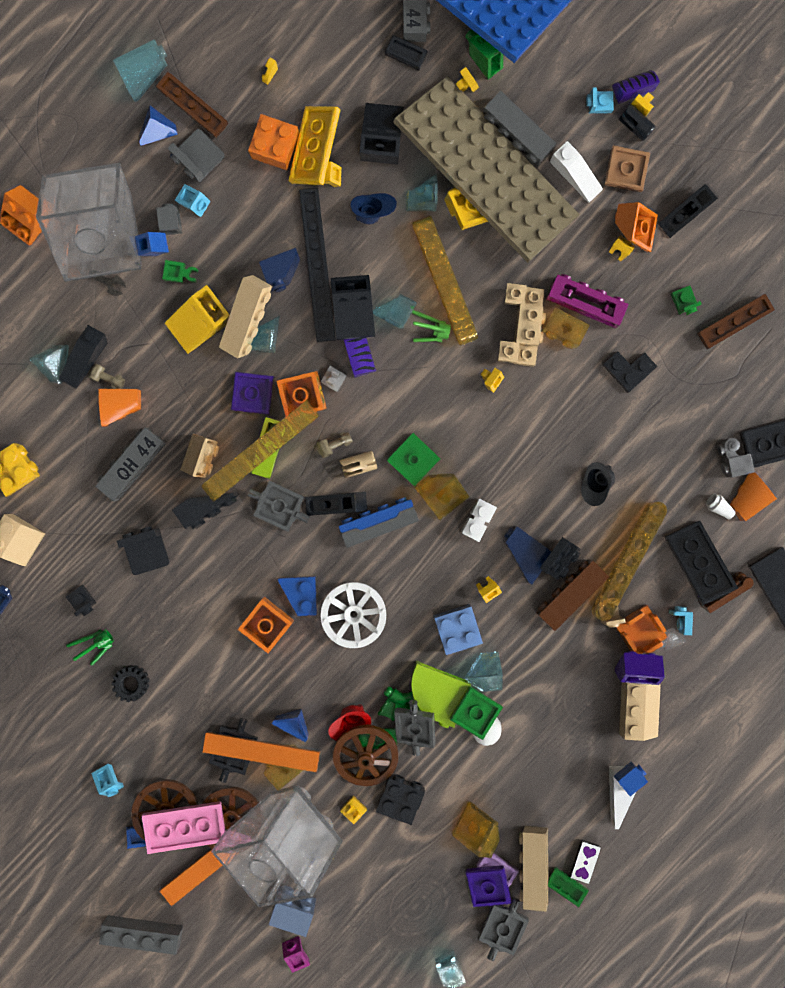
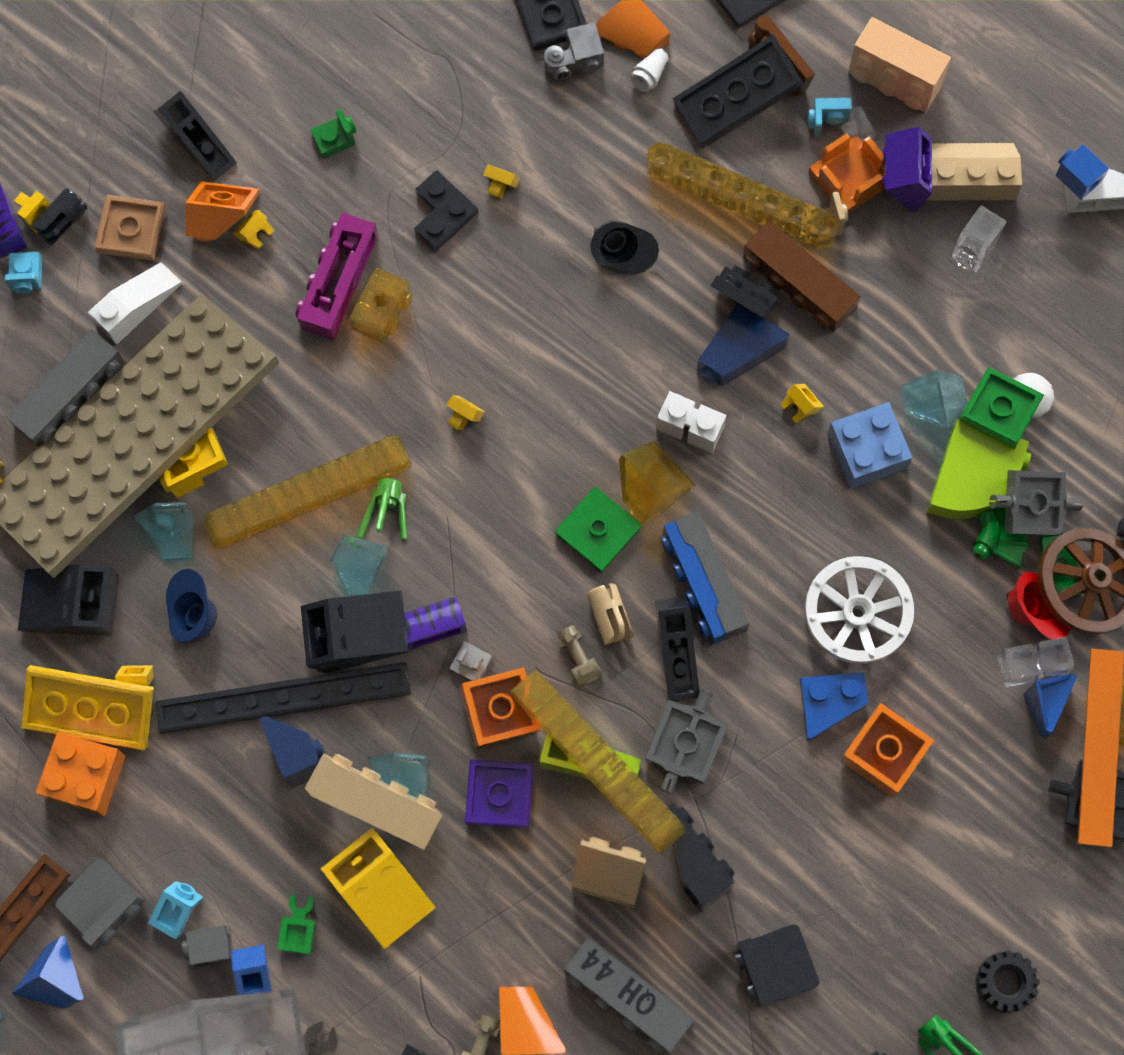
camera: 90 degrees left, 15 degrees down
tan bracket [498,283,546,367] -> none
reddish brown plate [697,294,775,349] -> none
none -> yellow tile [483,164,520,199]
none -> light nougat brick [848,17,951,113]
none -> clear piece [952,205,1007,273]
none -> clear piece [997,637,1075,688]

